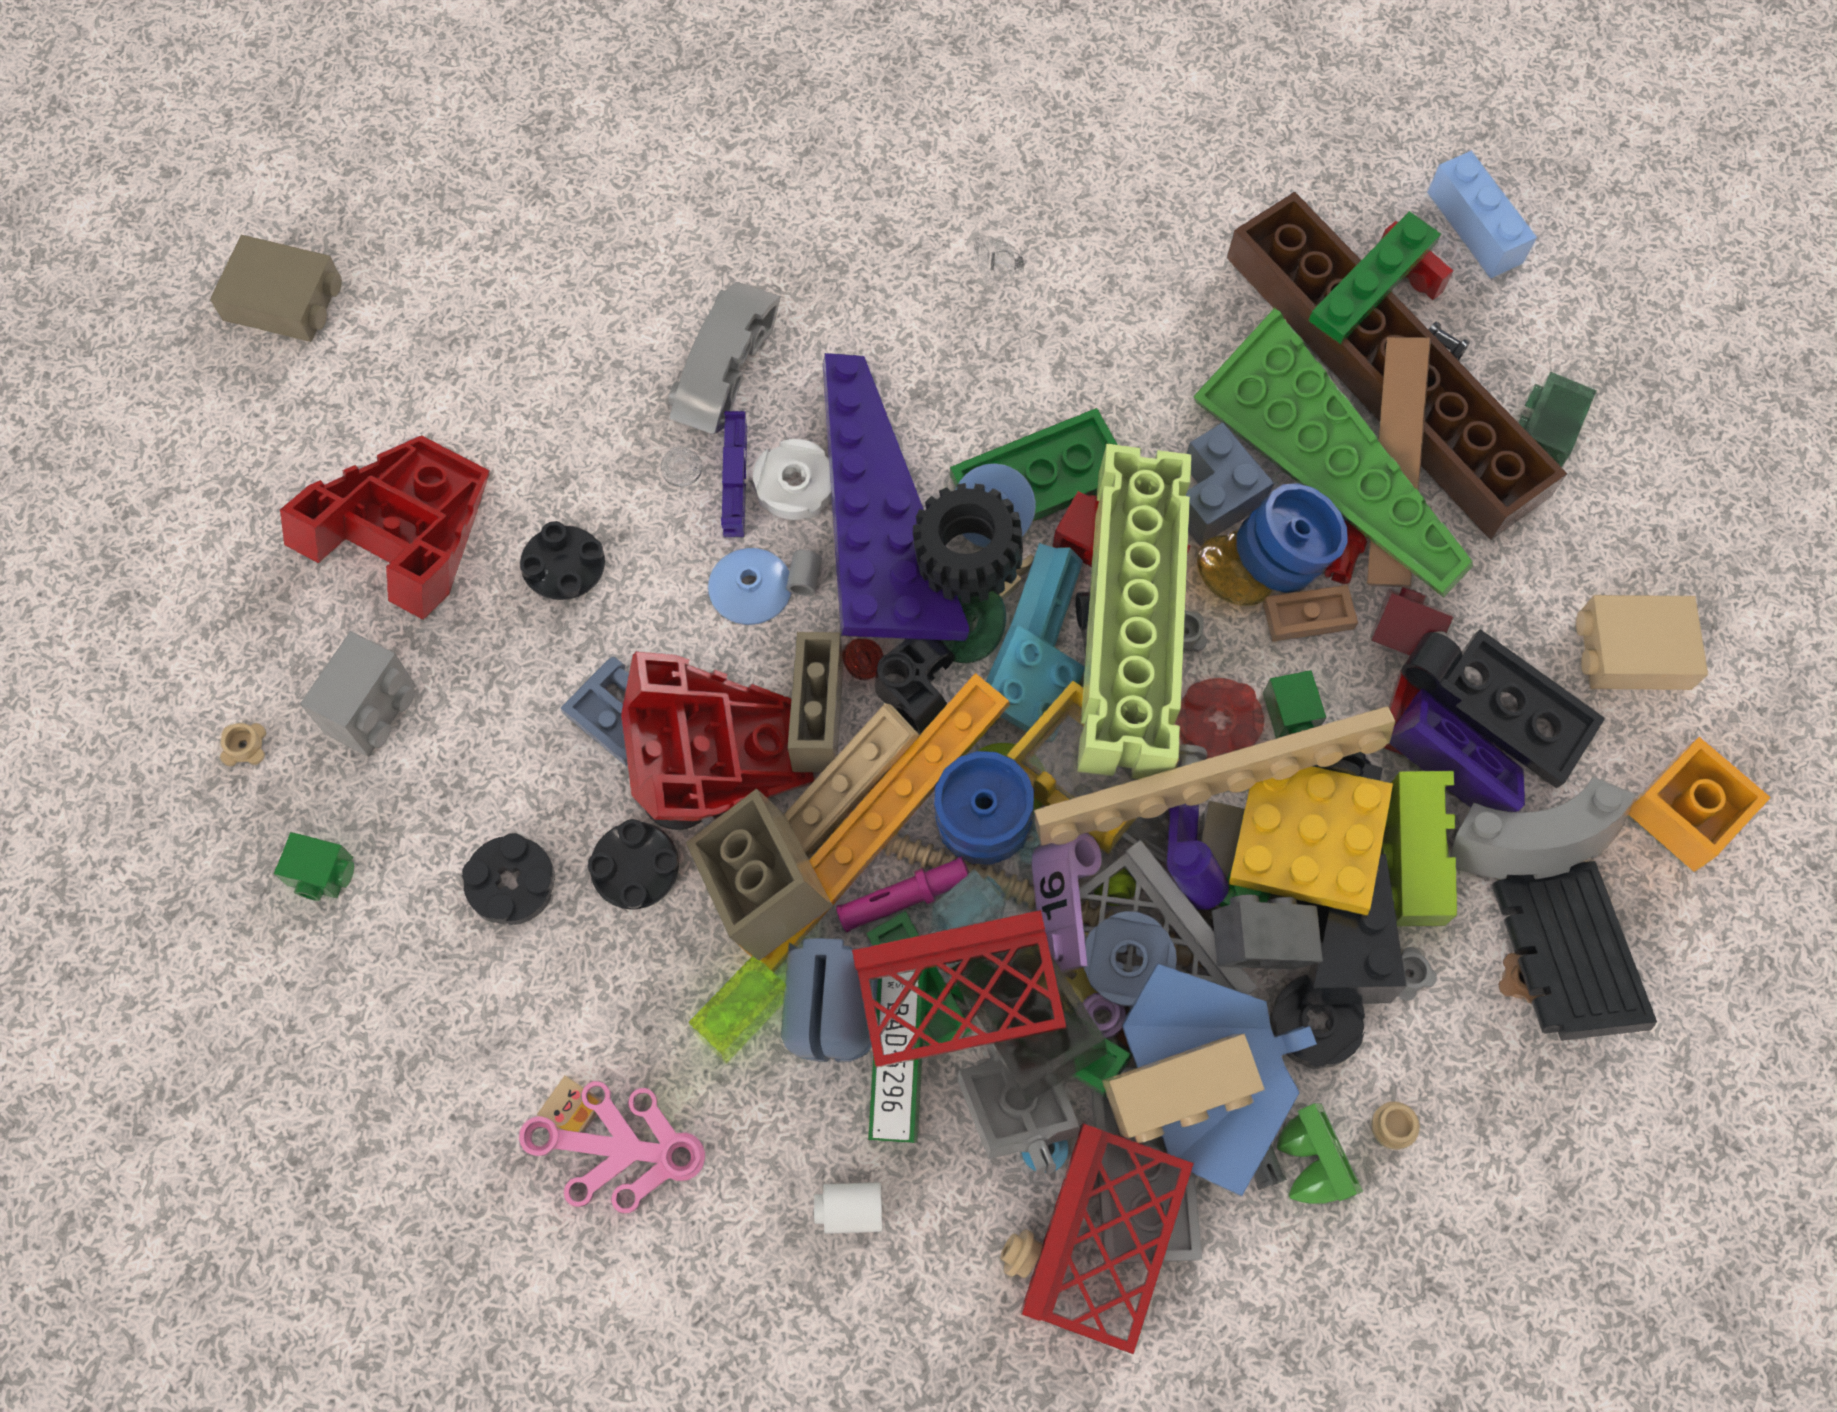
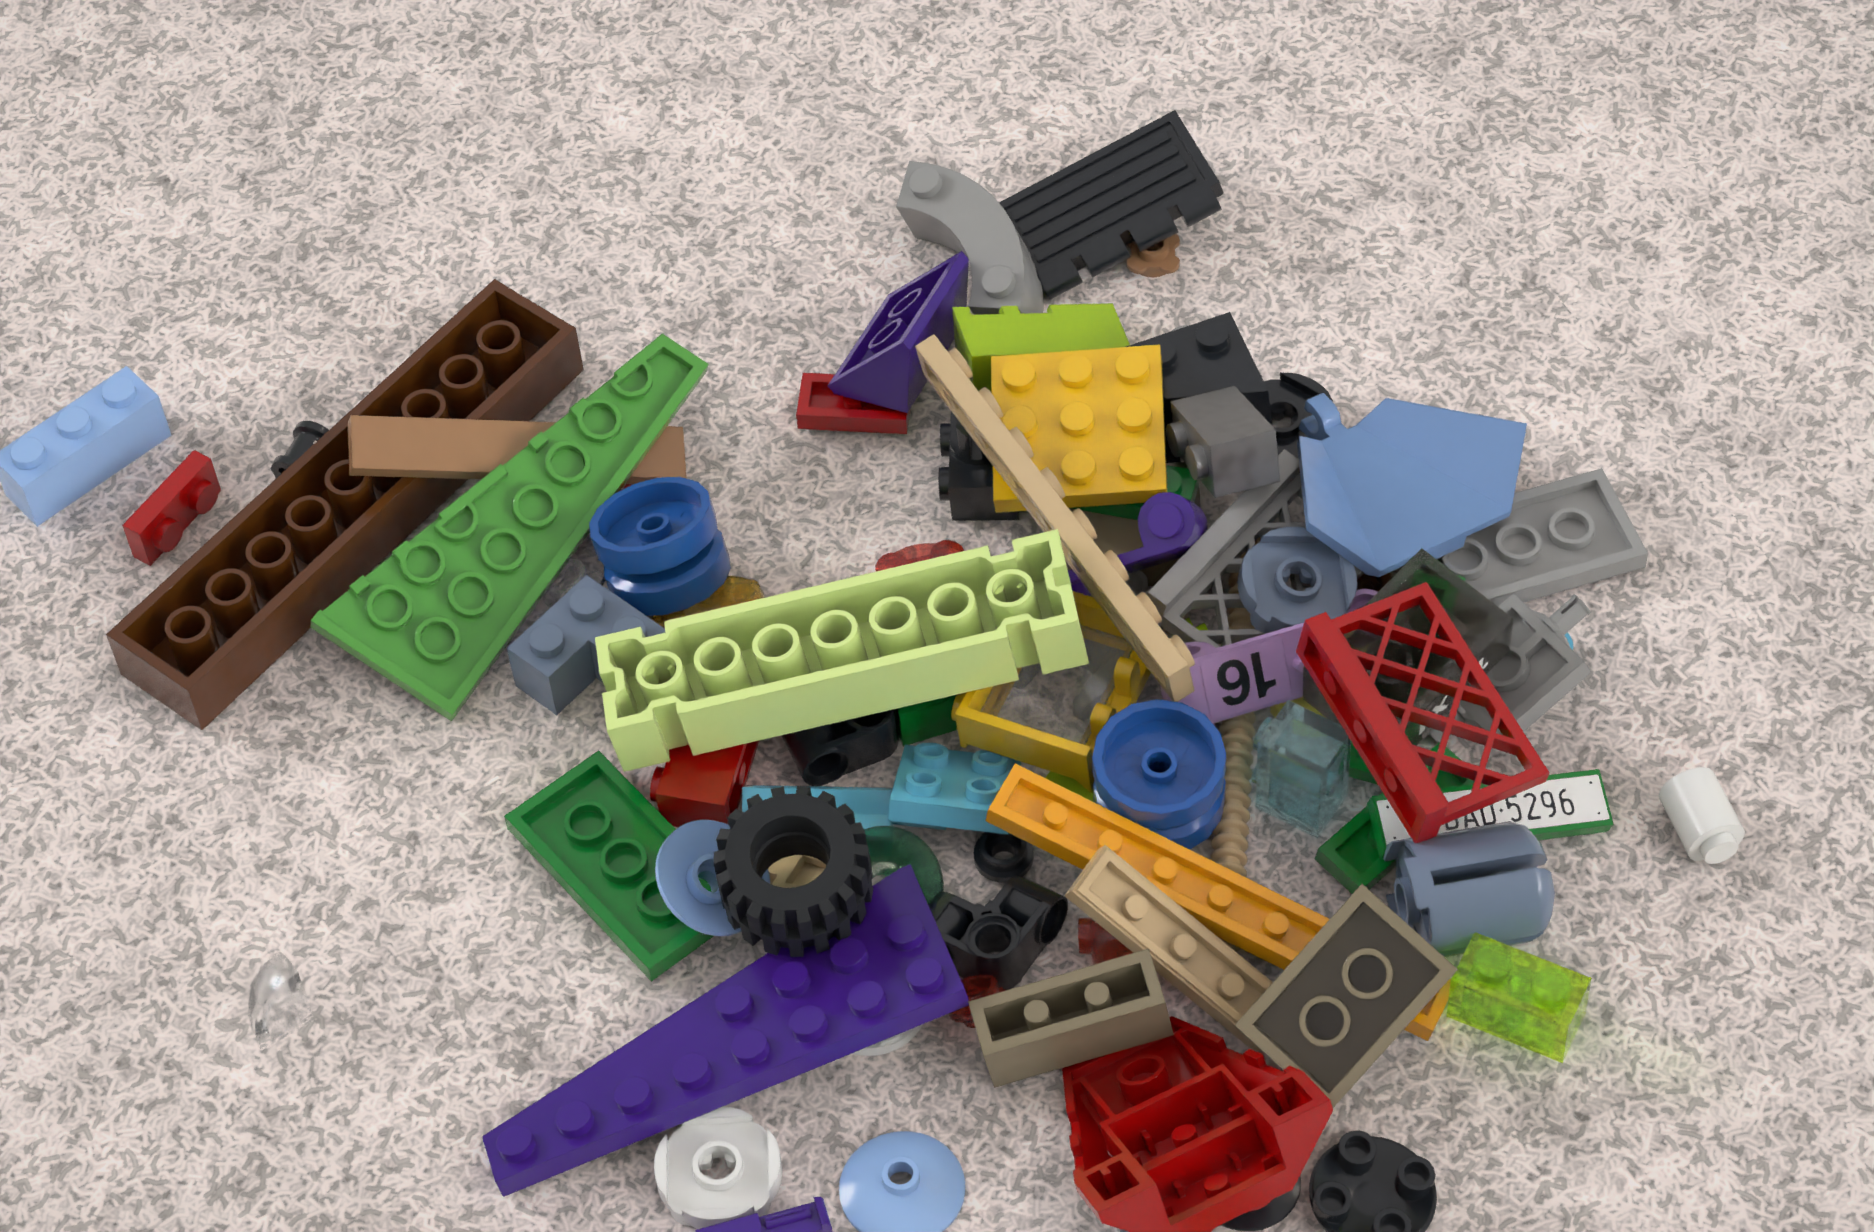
camera: 100 degrees left, 15 degrees down
bright pink plant [519,1081,705,1213] -> none
tan tile [537,1075,603,1133] -> none
light grey hinge [786,550,822,596] -> none
dark pink pin [836,856,972,933] -> none
tan plate [1000,1229,1042,1278] -> none
red fence [1021,1123,1194,1355] -> none
tan brick [1102,1034,1265,1143] -> none
green brick [1262,670,1327,739] -> none
medium nougat plate [1263,585,1358,642] -> none
bright green tile [1277,1103,1363,1204] -> none
green plate [1308,211,1441,344] -> none
dark red brick [1370,586,1454,656] -> none
tan plate [1371,1101,1420,1150] -> none
black hinge [1401,629,1605,788] -> none
clear green brick [1517,371,1597,467] -> none
tan brick [1576,595,1708,690] -> none
light orange brick [1628,737,1771,872] -> none

